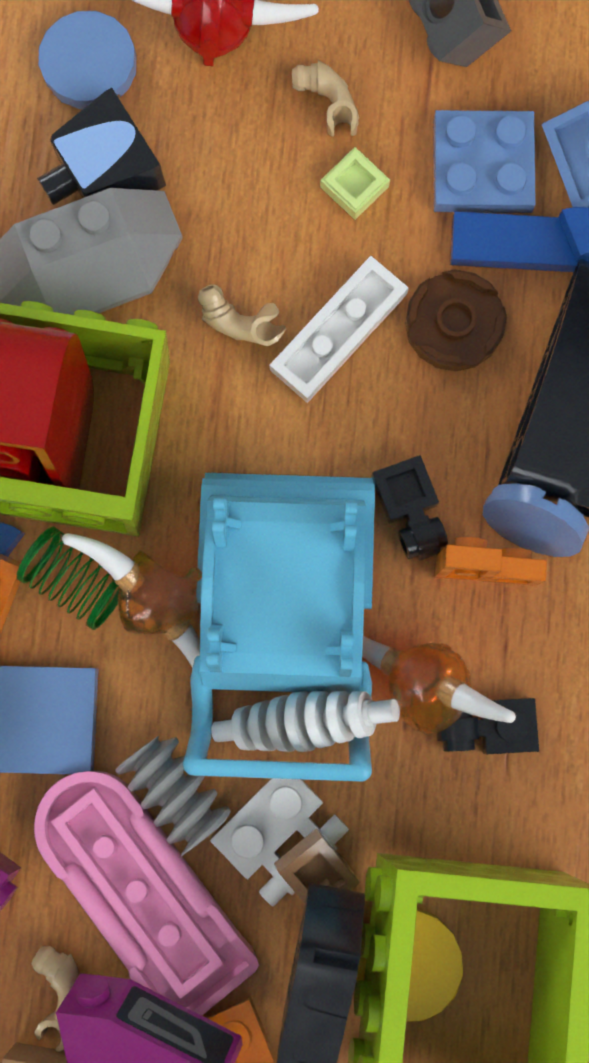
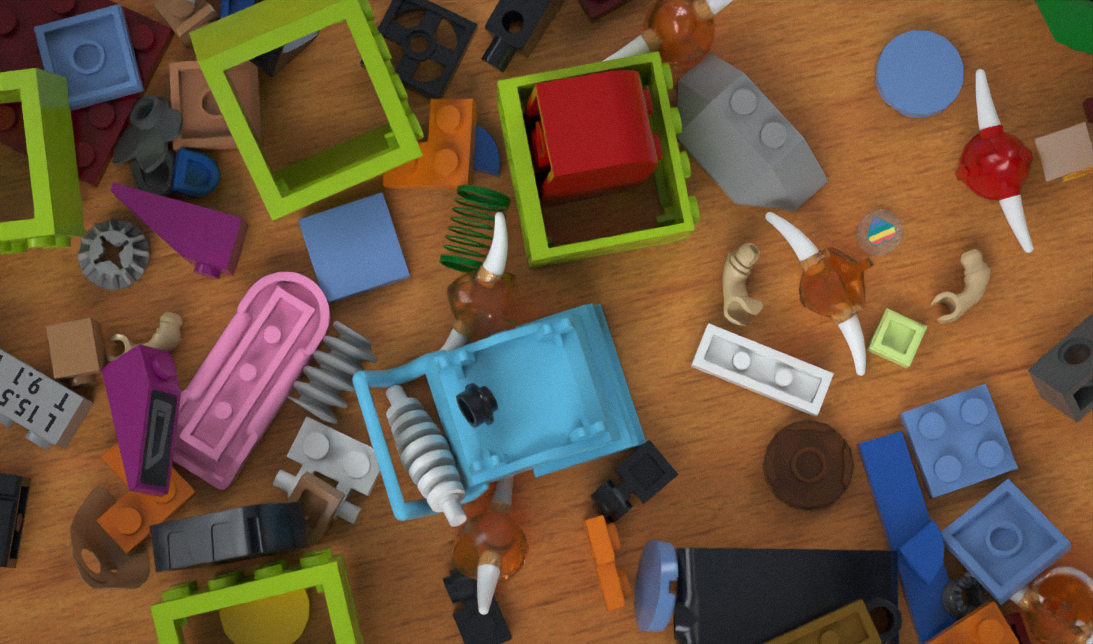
camera: 65 degrees right, 0 degrees up
black torso [37,88,166,205] -> none
none -> black plate [456,383,498,428]
none -> clear orange helmet [765,212,874,376]
none -> clear tile [856,210,903,256]

